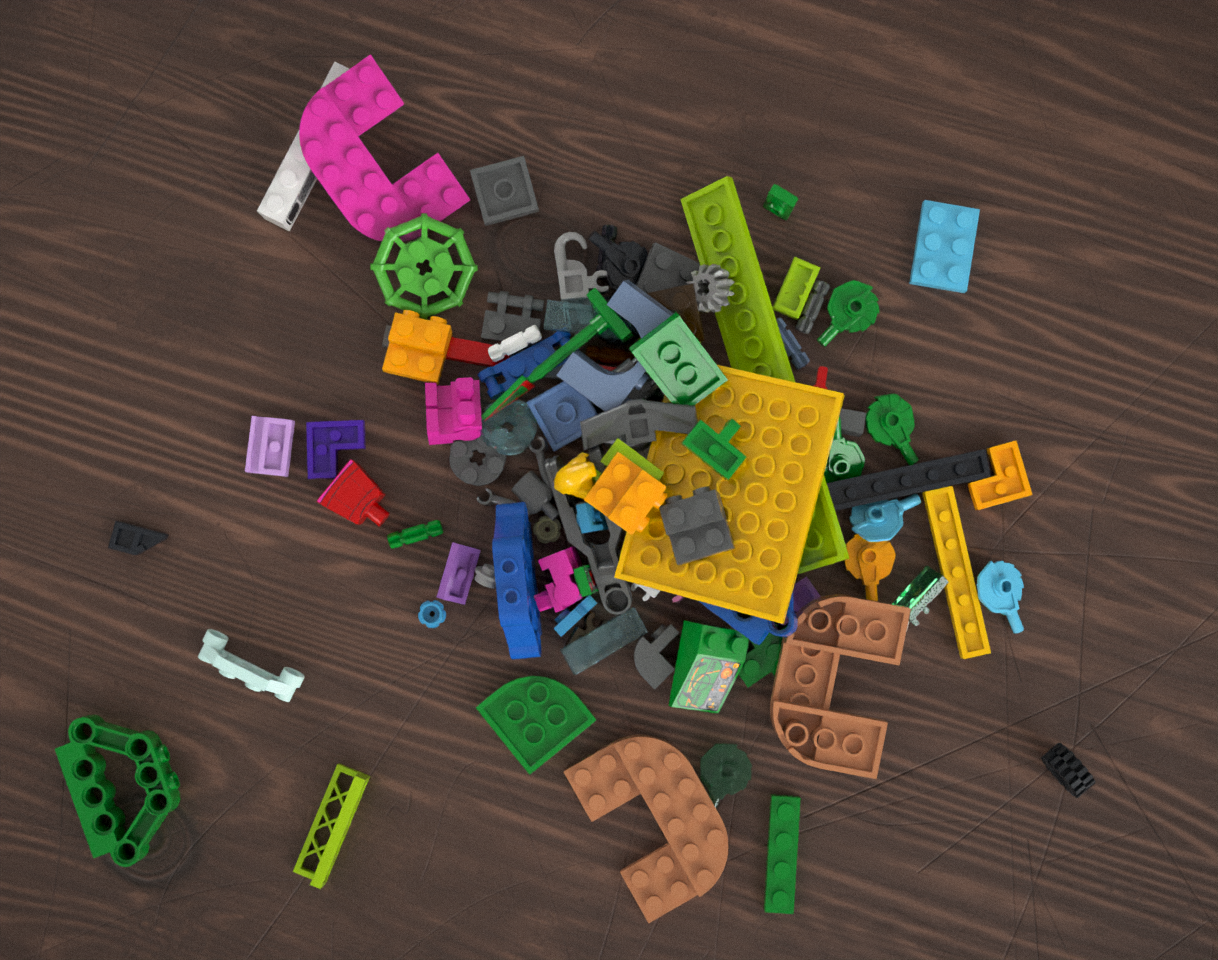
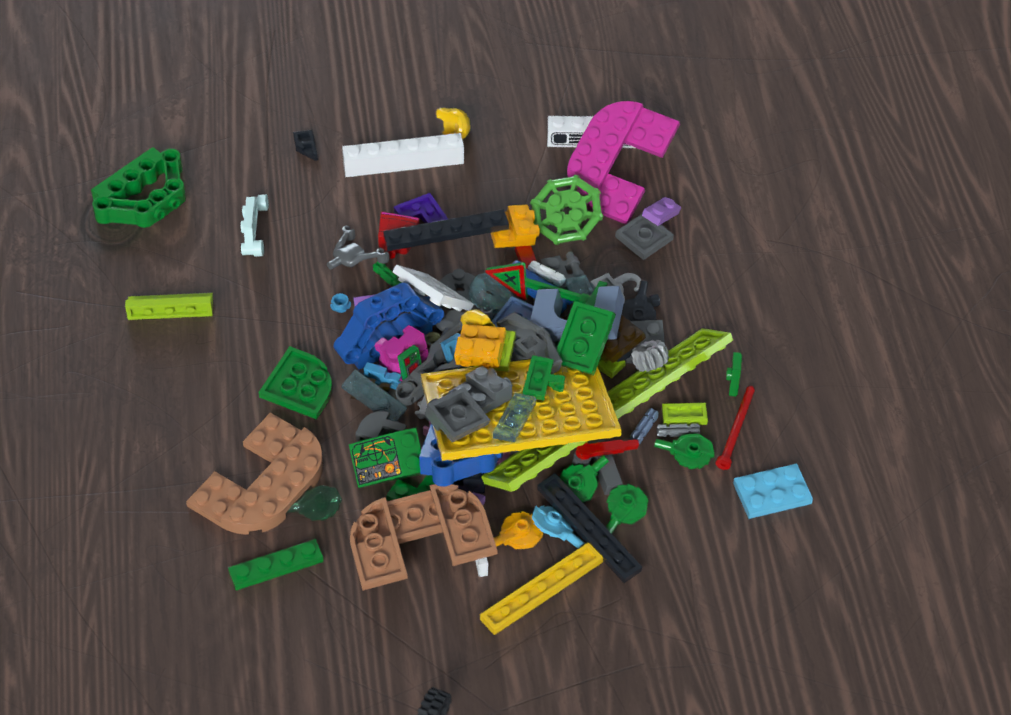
camera: 65 degrees right, 35 degrees down
lavender plate [245,416,295,477] -> none
dark pink hips [425,377,482,445] -> none
clear green plate [892,566,949,626] -> none
light orange plate [967,441,1032,511] -> none
medium azure piece [976,561,1024,634] -> none
none -> dark grey piece [327,225,389,270]
none -> white brick [342,133,464,177]
none -> black plate [383,209,509,251]
none -> white plate [393,265,474,312]
none -> dark grey plate [425,387,490,442]
none -> yellow hair [436,108,470,140]
none -> clear light blue tile [493,393,536,443]
none -> medium lavender plate [642,197,681,226]
none -> red bar [715,386,755,470]

